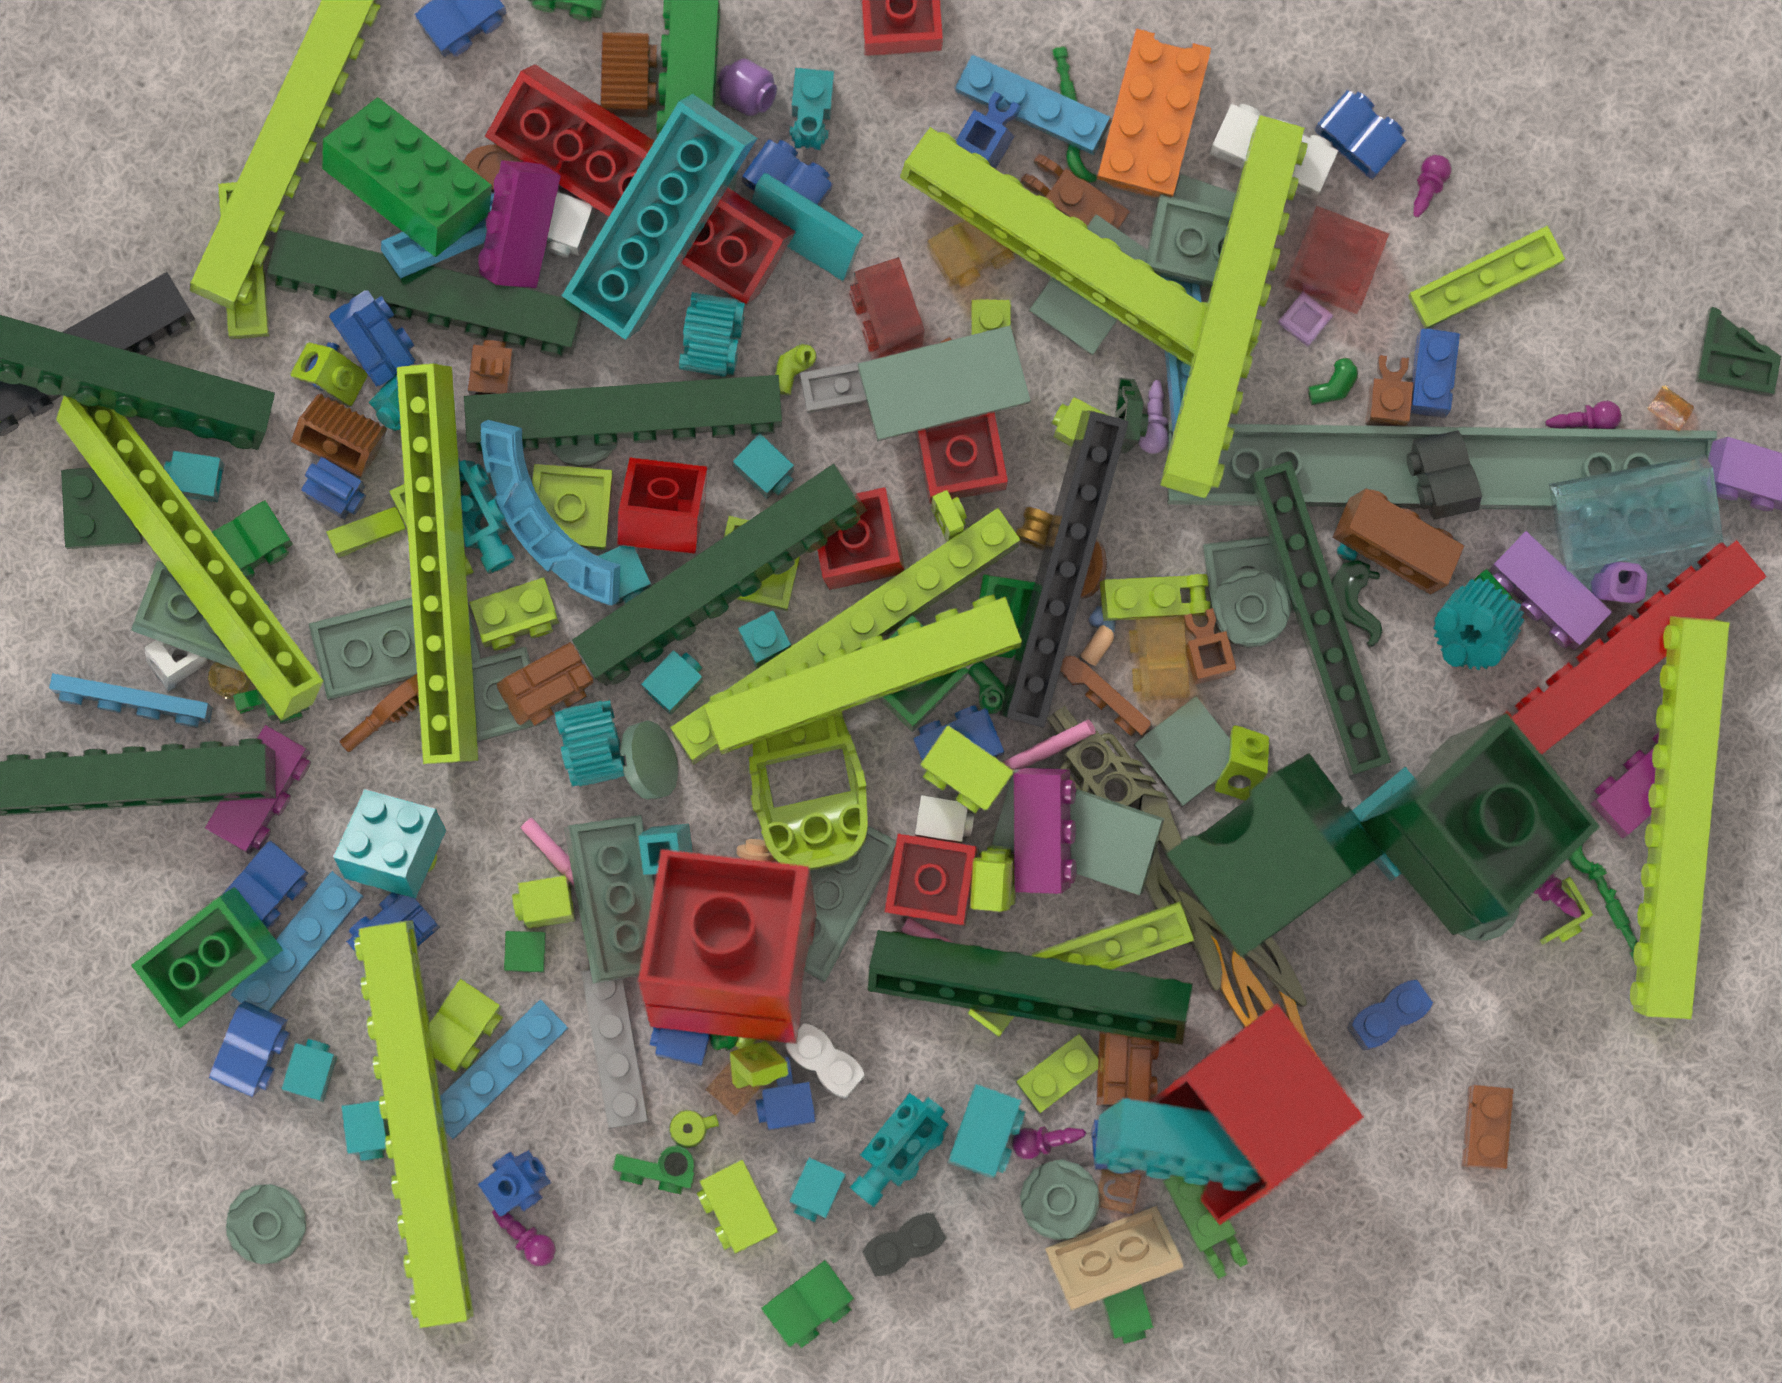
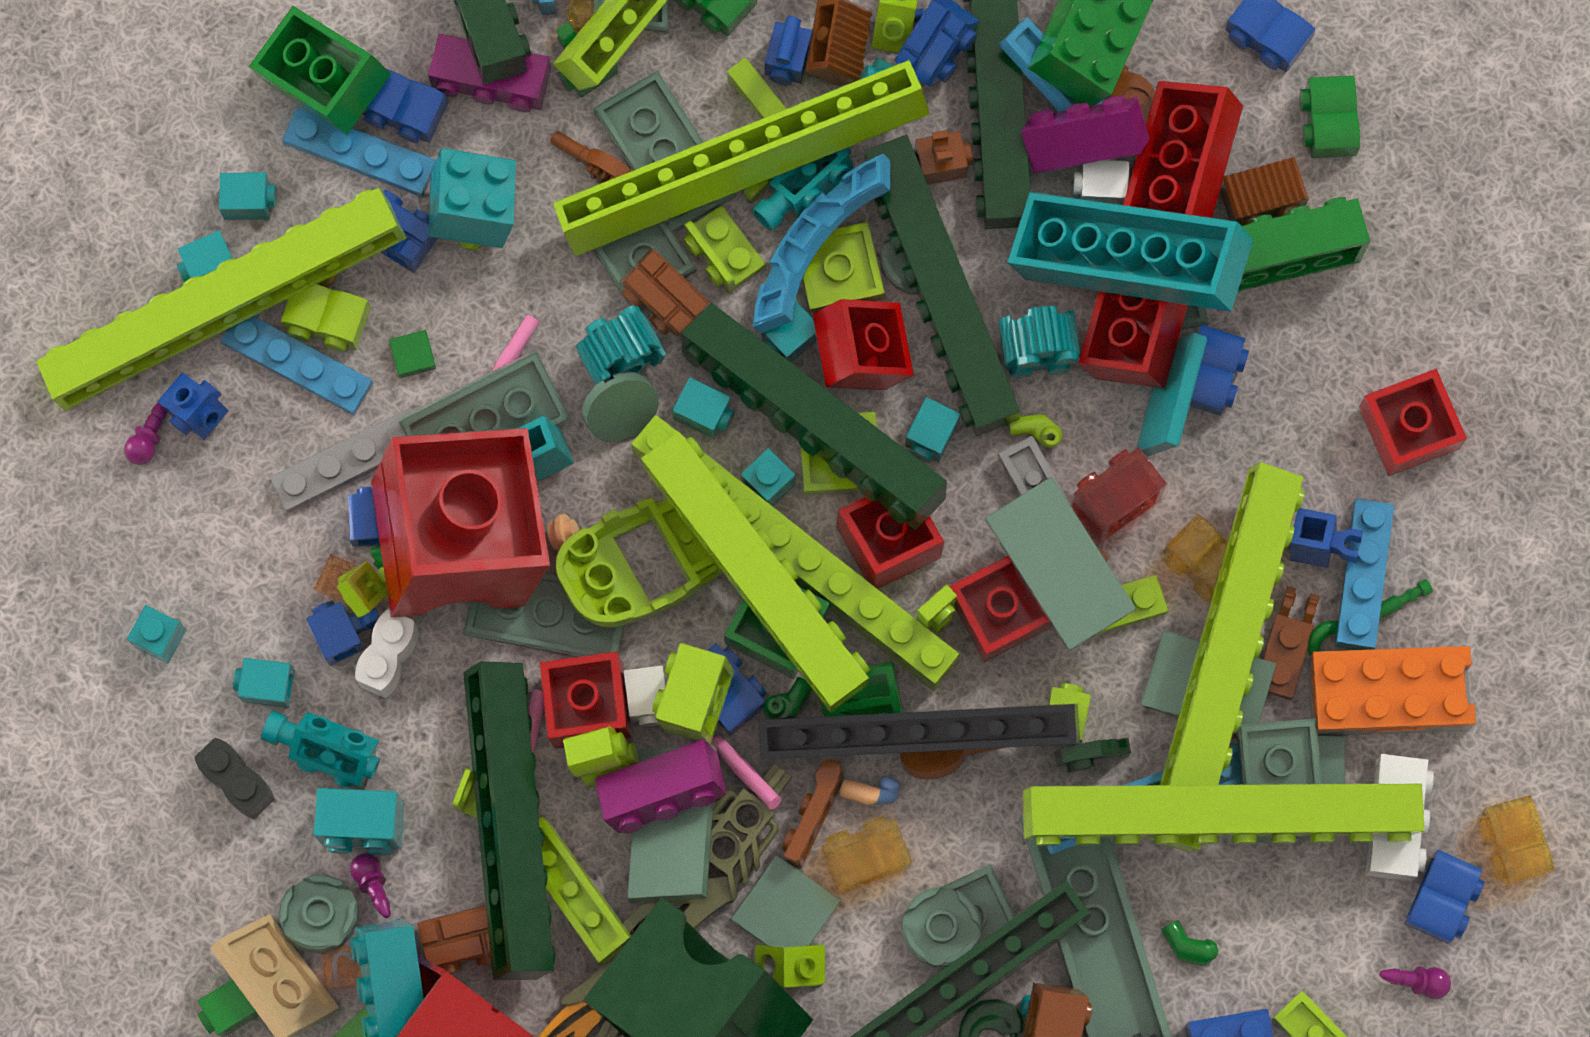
camera: 80 degrees right, 5 degrees down
blue brick [209,1001,290,1097] -> none
sand green tile [226,1184,306,1264] -> none
lime brick [512,875,576,929] -> none
green plate [612,1146,695,1195] -> none
lime piece [669,1110,719,1148] -> none
lime brick [696,1160,778,1254] -> none
medium lavender head [717,58,777,116] -> none
green brick [761,1259,854,1348] -> none
teal brick [789,68,834,151] -> none
pearl gold wheel [1016,507,1053,551] -> none
lime plate [1016,1034,1099,1113] -> none
lime plate [1100,574,1211,621] -> none
lavender bar [1138,380,1169,454] -> none
dark orange brick [1183,608,1236,685] -> none
lavender tile [1278,291,1333,347] -> none
clear red brick [1285,205,1389,314] -> none
dark orange brick [1366,355,1413,426] -> none
none -> teal brick [127,605,187,664]
none -> clear yellow brick [1478,795,1555,887]

